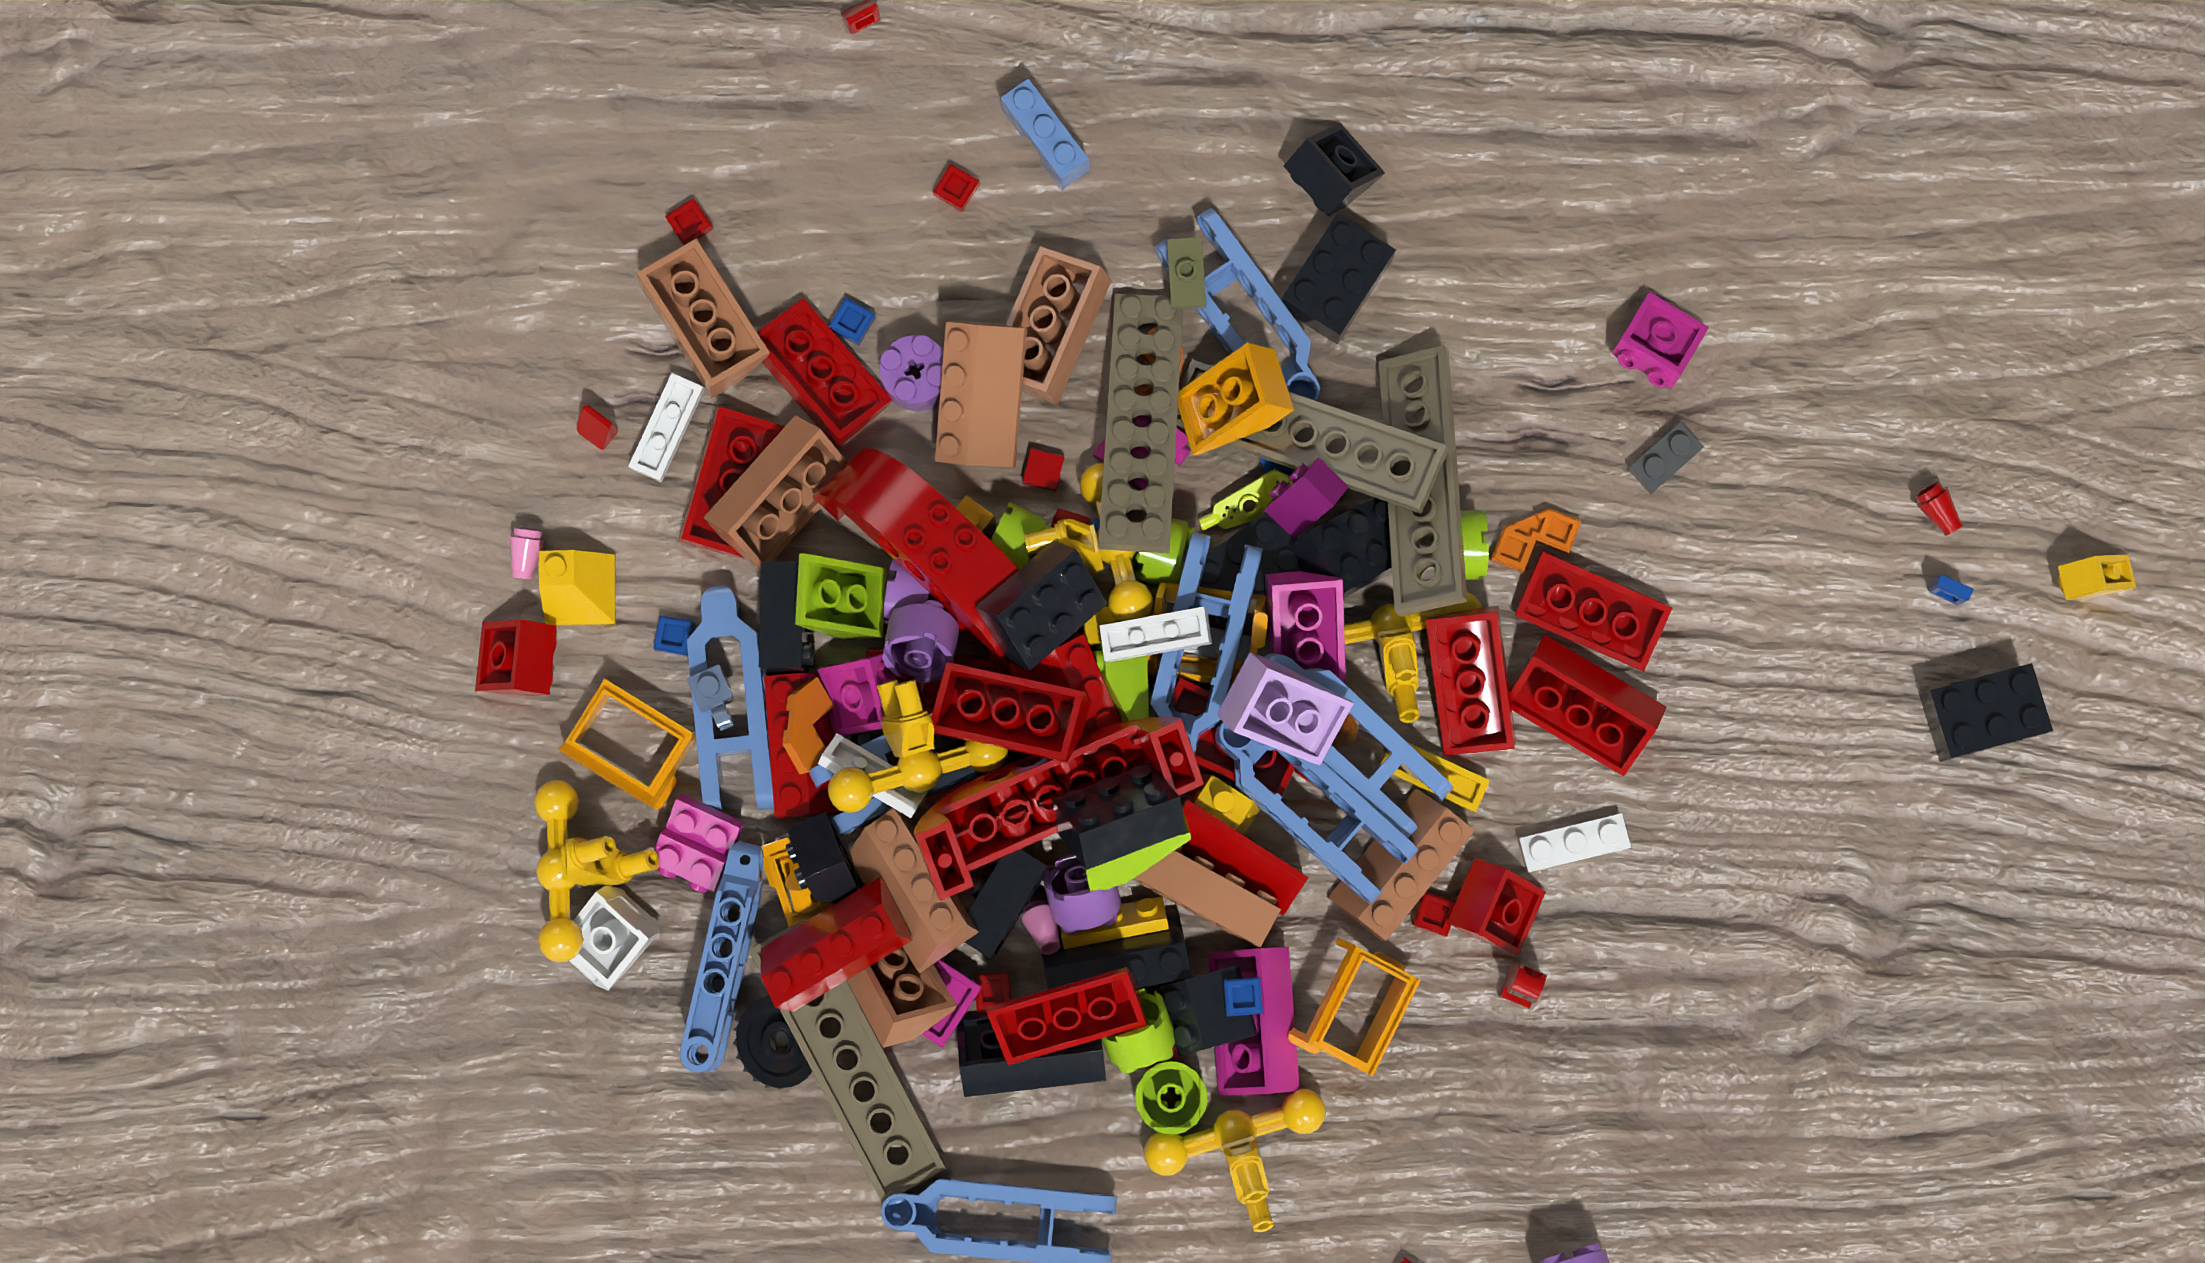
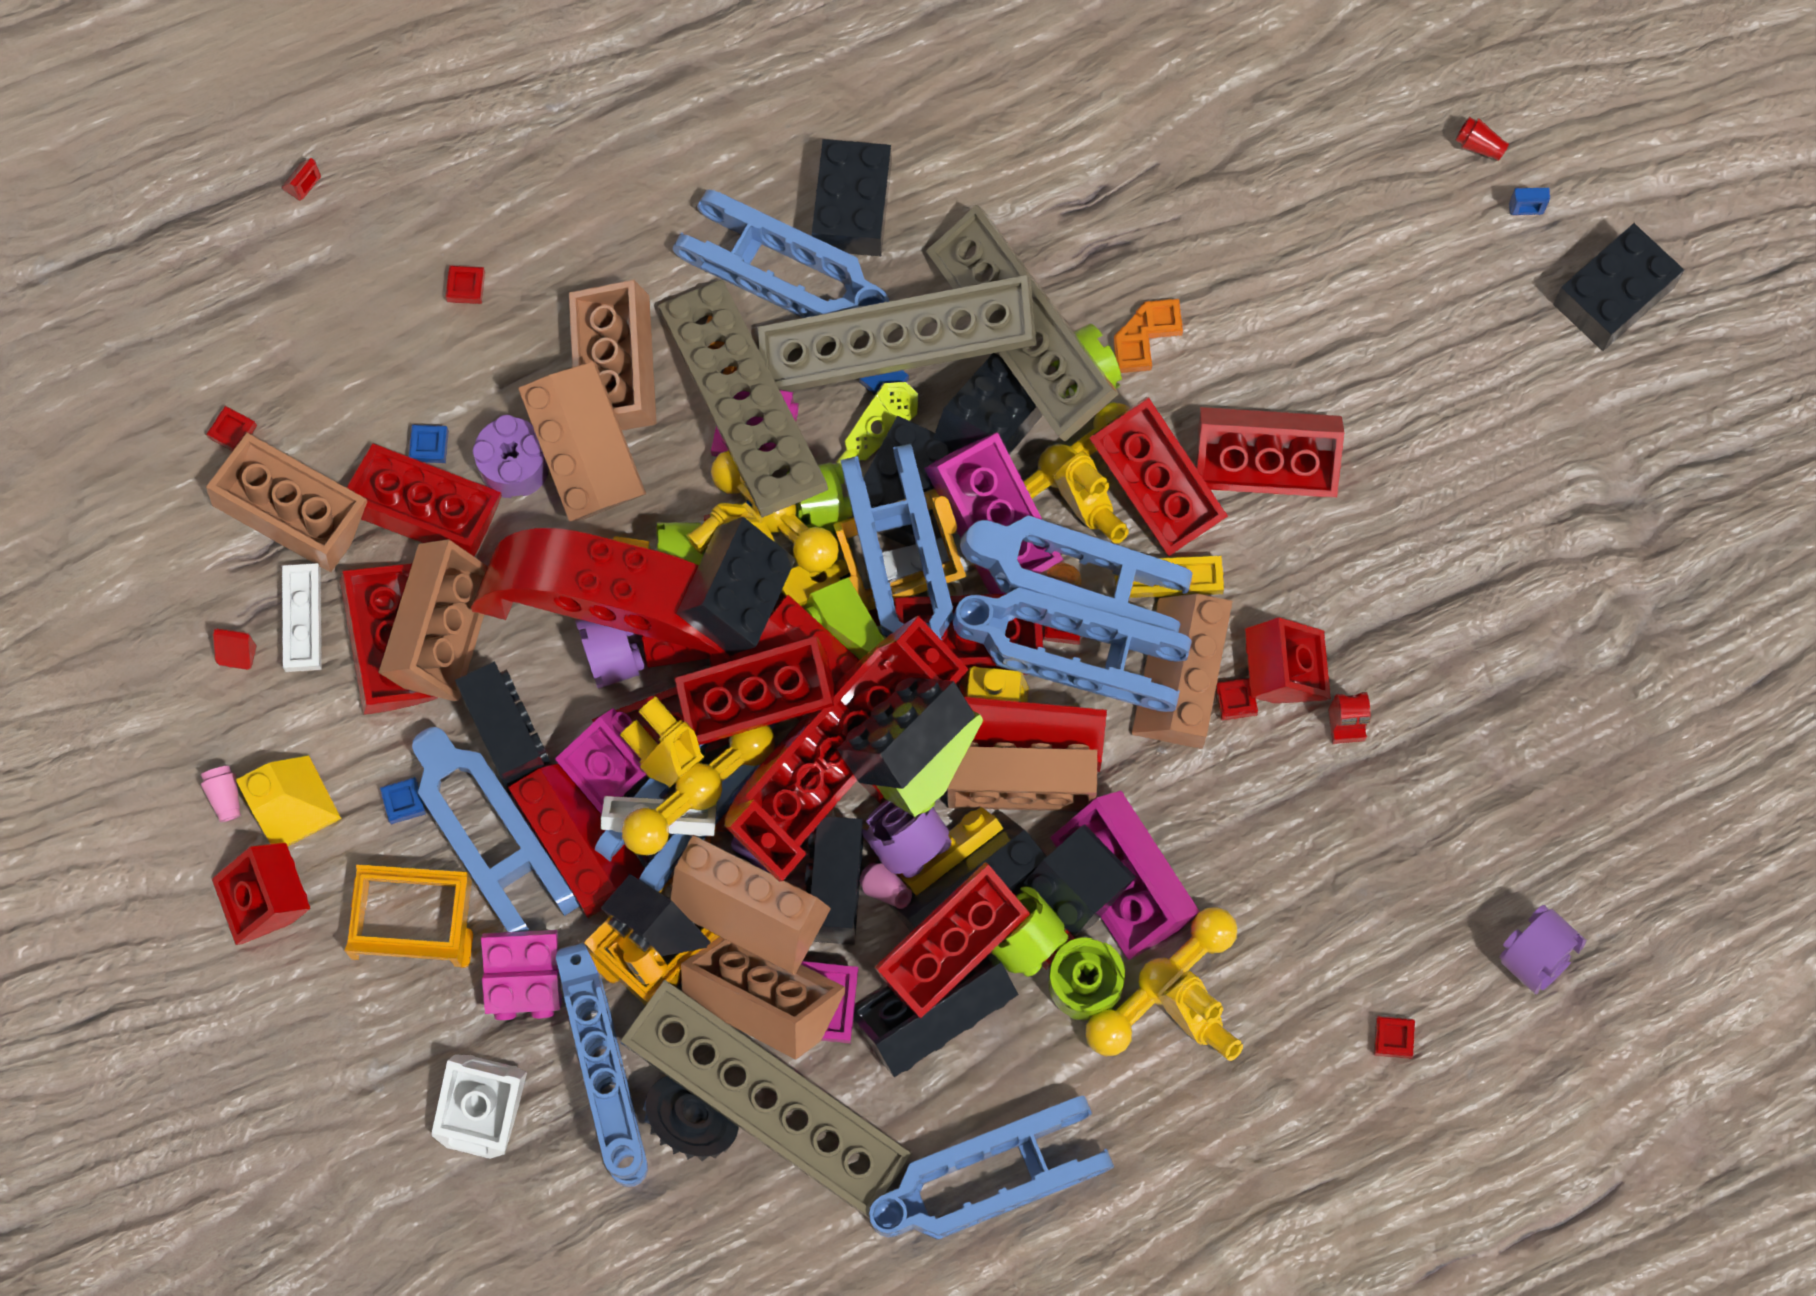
camera: 30 degrees left, 10 degrees down
yellow connector [534,780,659,962] -> none
sand blue plate [686,664,734,731] -> none
red slope [760,877,913,1012] -> none
orange tile [783,677,834,774] -> none
lime slope [795,553,887,640] -> none
medium lavender brick [883,600,959,683] -> none
red tile [974,972,1012,1011] -> none
medium blue arch [1000,78,1089,190] -> none
red tile [1022,449,1065,492] -> none
white plate [1100,607,1212,662] -> none
olive plate [1167,237,1206,310] -> none
light orange slope [1178,342,1294,455] -> none
lavender slope [1217,652,1354,766] -> none
blue tile [1223,977,1263,1017] -> none
magenta brick [1264,457,1349,539] -> none
black slope [1283,123,1385,216] -> none
light orange piece [1287,938,1421,1076] -> none
red slope [1514,550,1673,672] -> none
white plate [1518,813,1631,873] -> none
dark pink plate [1612,292,1709,389] -> none
dark grey plate [1627,422,1704,494] -> none
yellow slope [2058,554,2137,600] -> none

